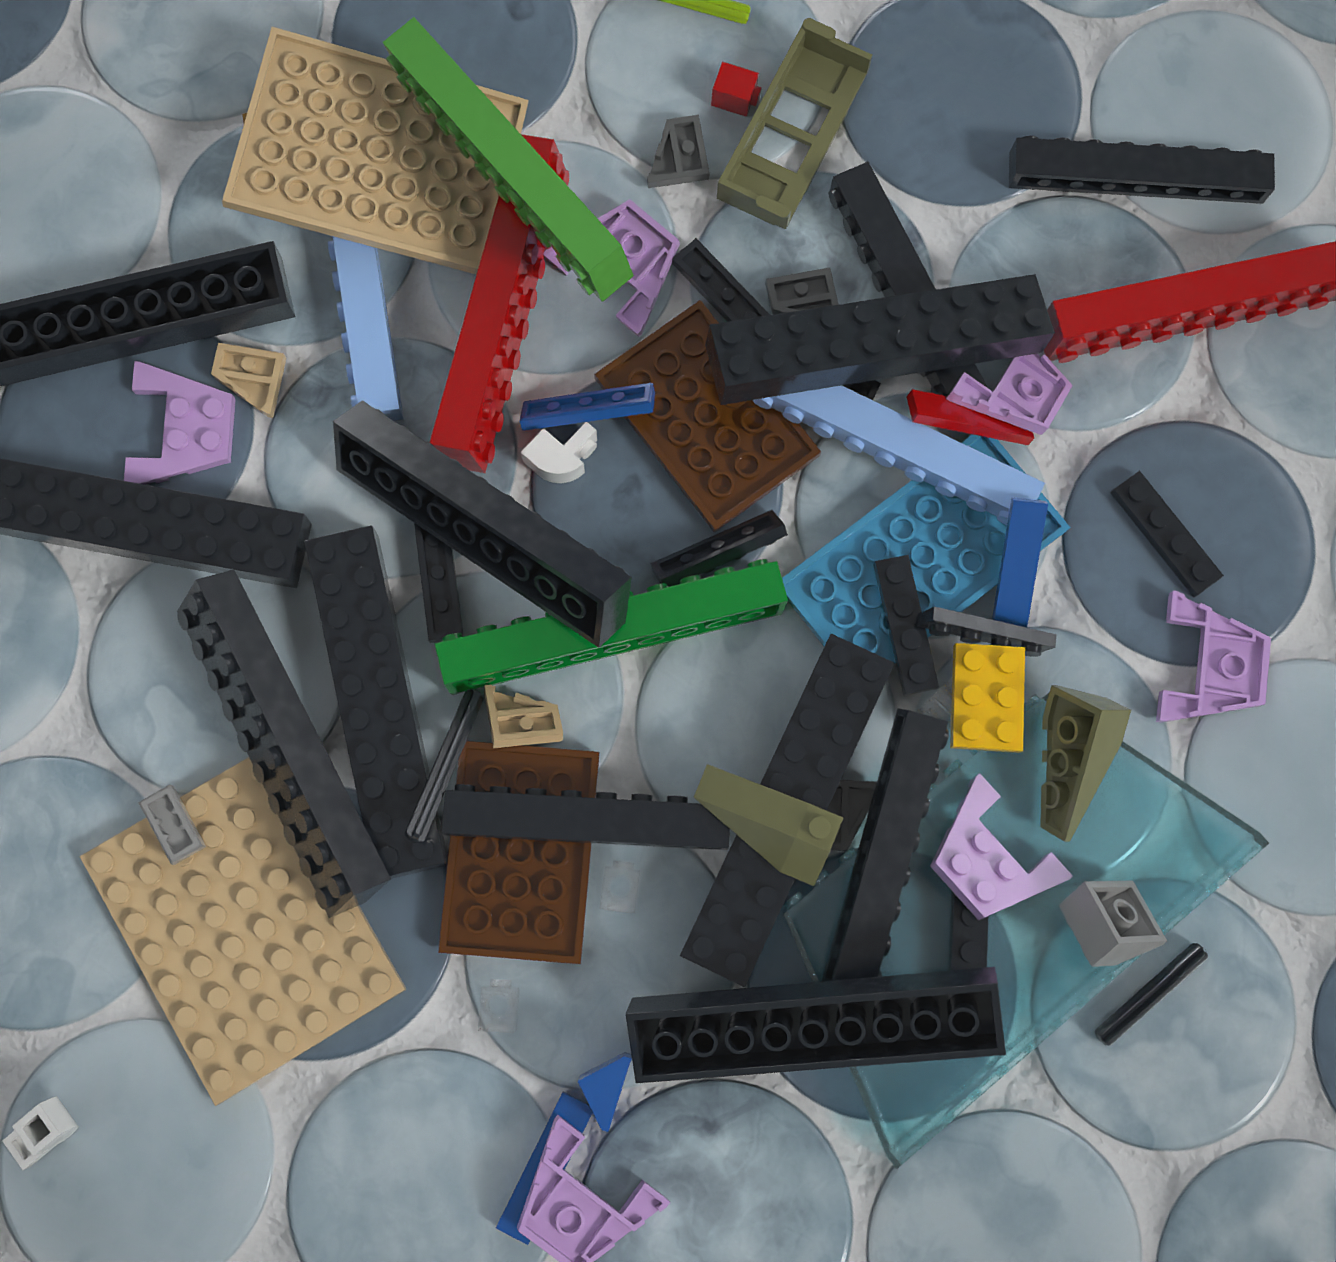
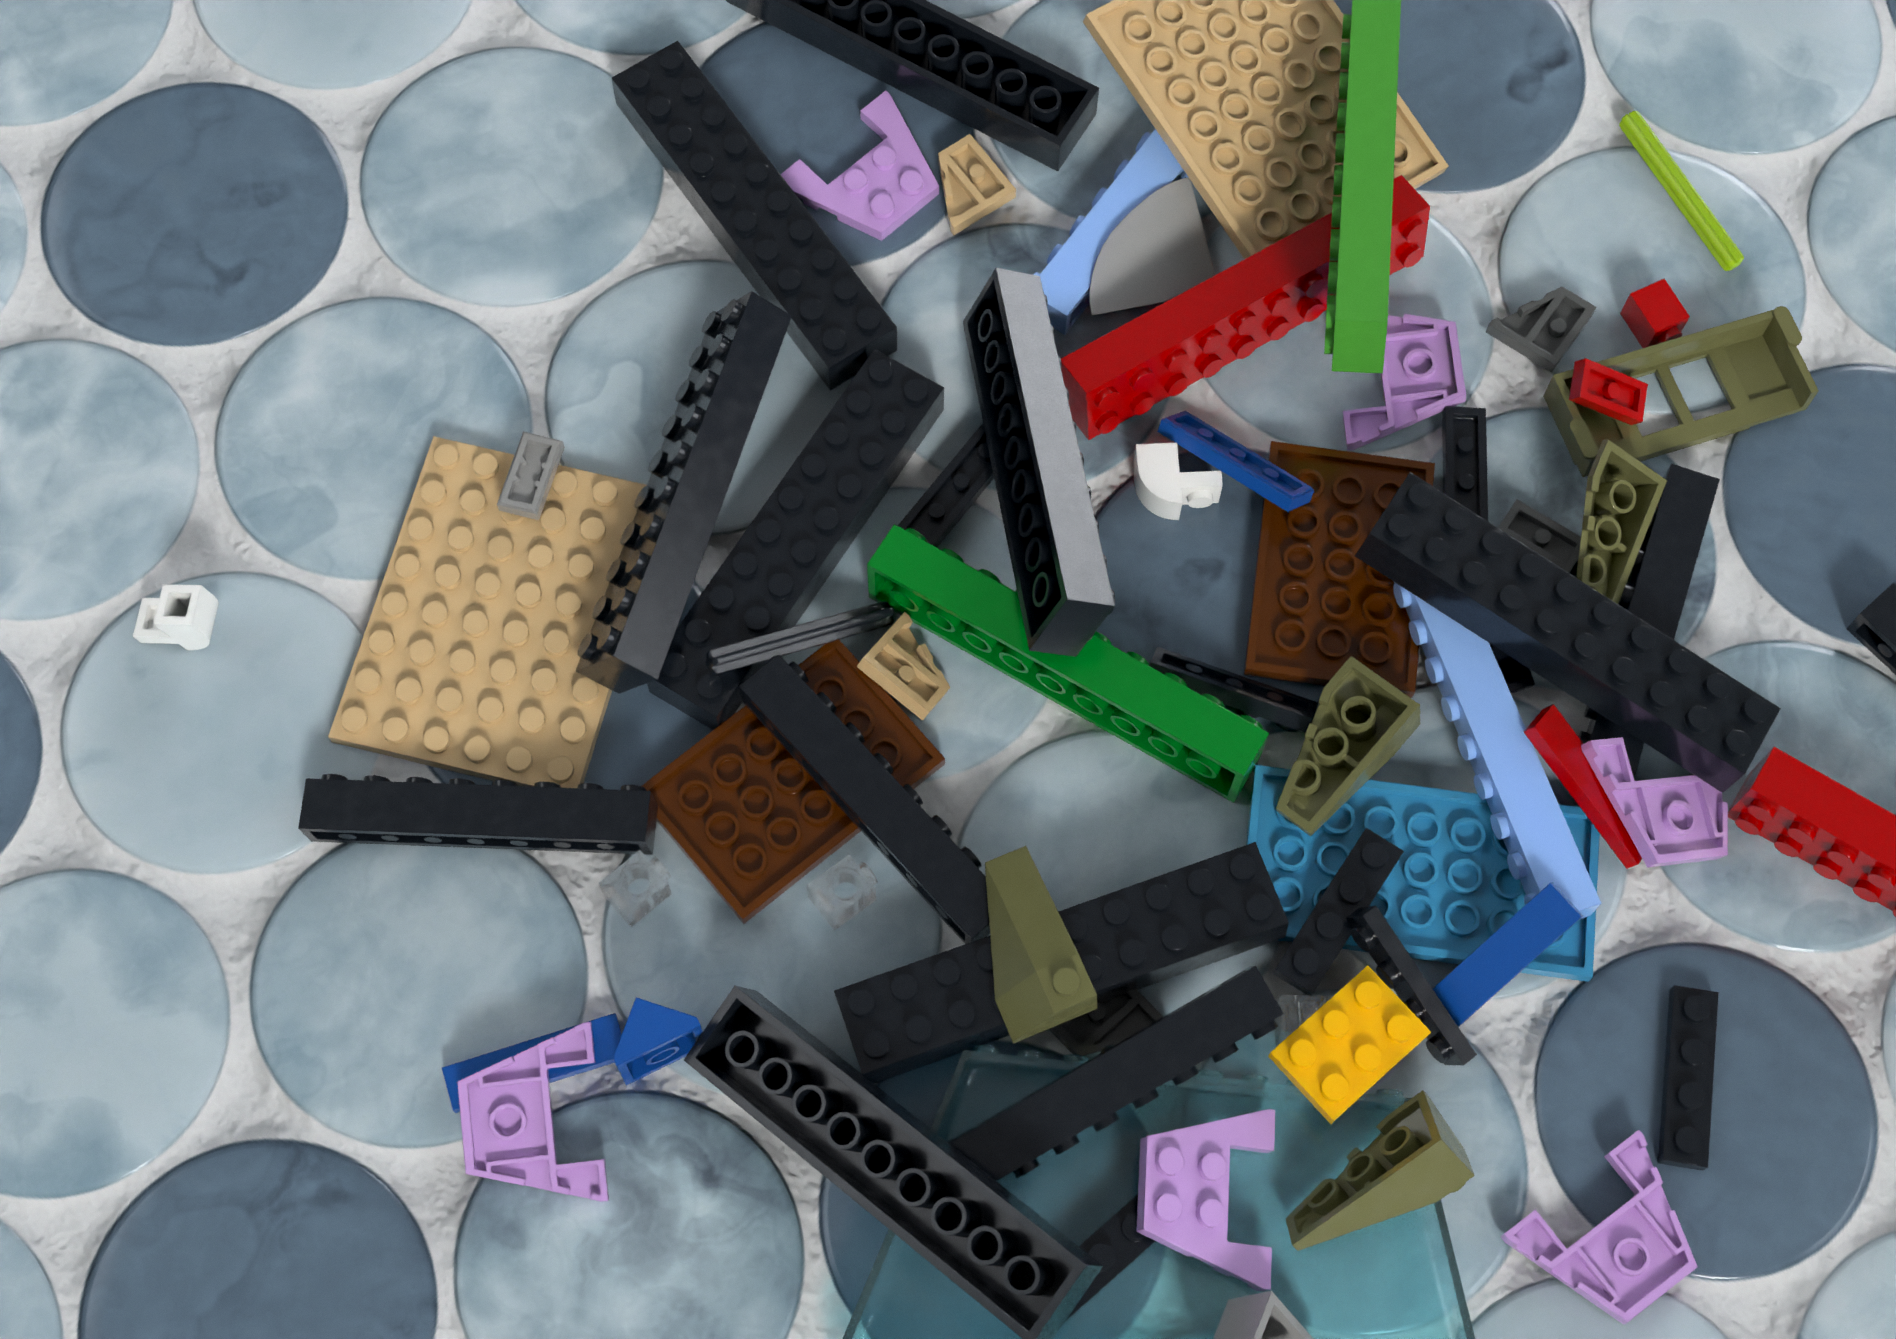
camera: 50 degrees right, 10 degrees down
none -> black brick [298,774,658,855]
none -> light grey sticker [1089,177,1215,316]
none -> olive wedge [1276,656,1420,836]
none -> red plate [1569,358,1648,425]
none -> olive wedge [1576,439,1667,604]

